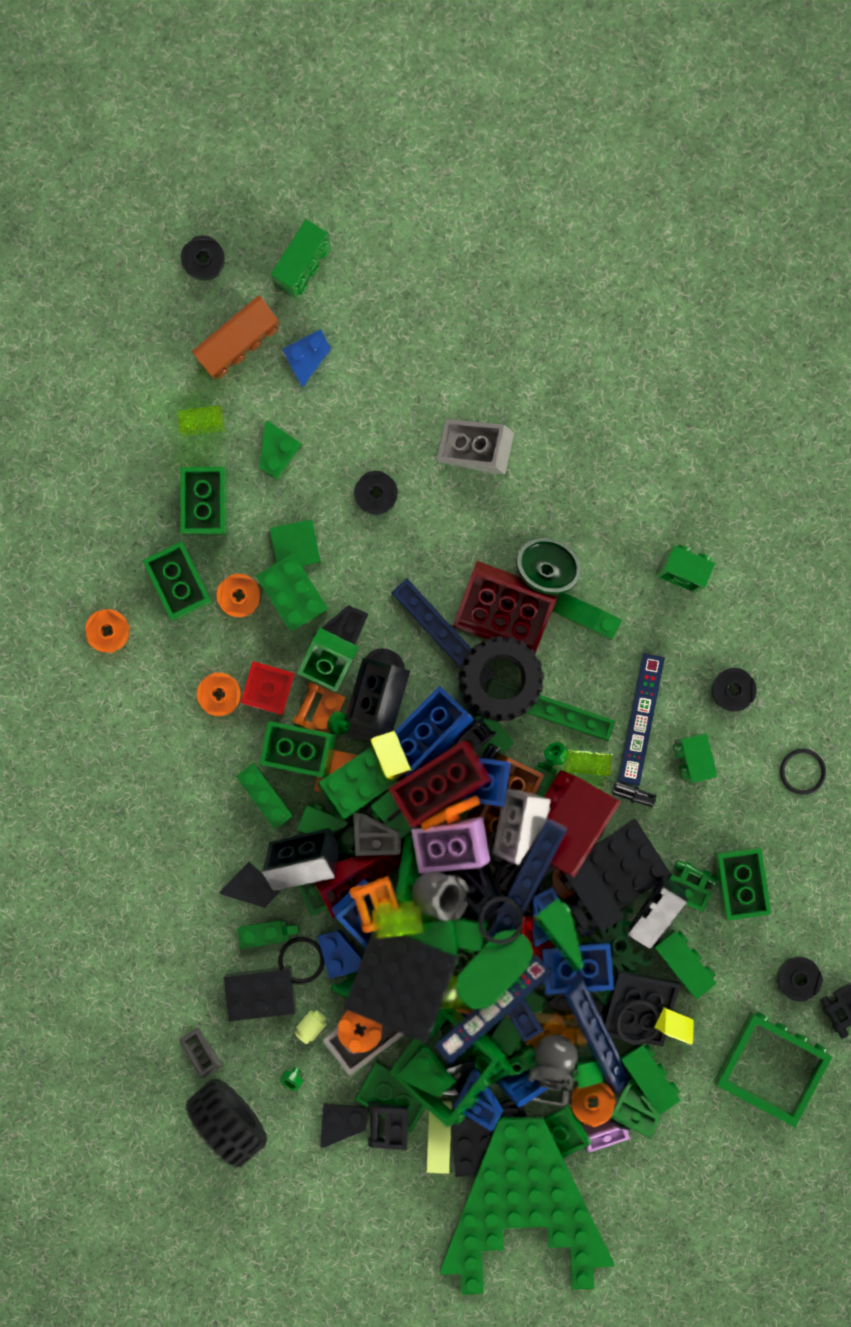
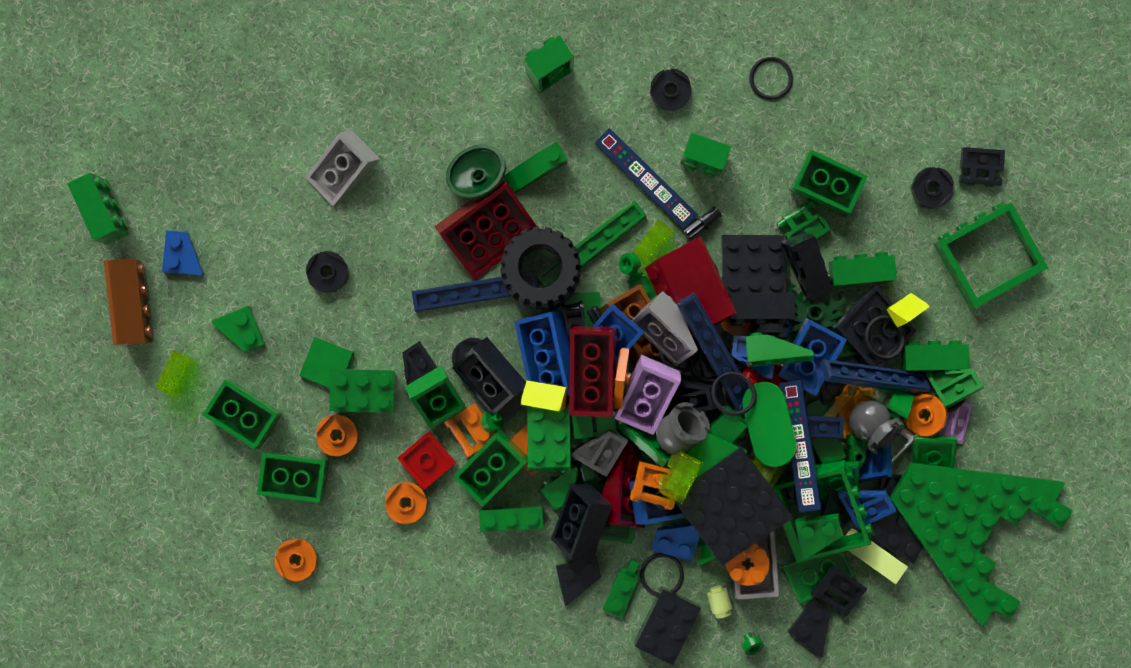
camera: 50 degrees left, 0 degrees up
black plate [181,235,225,281] -> none

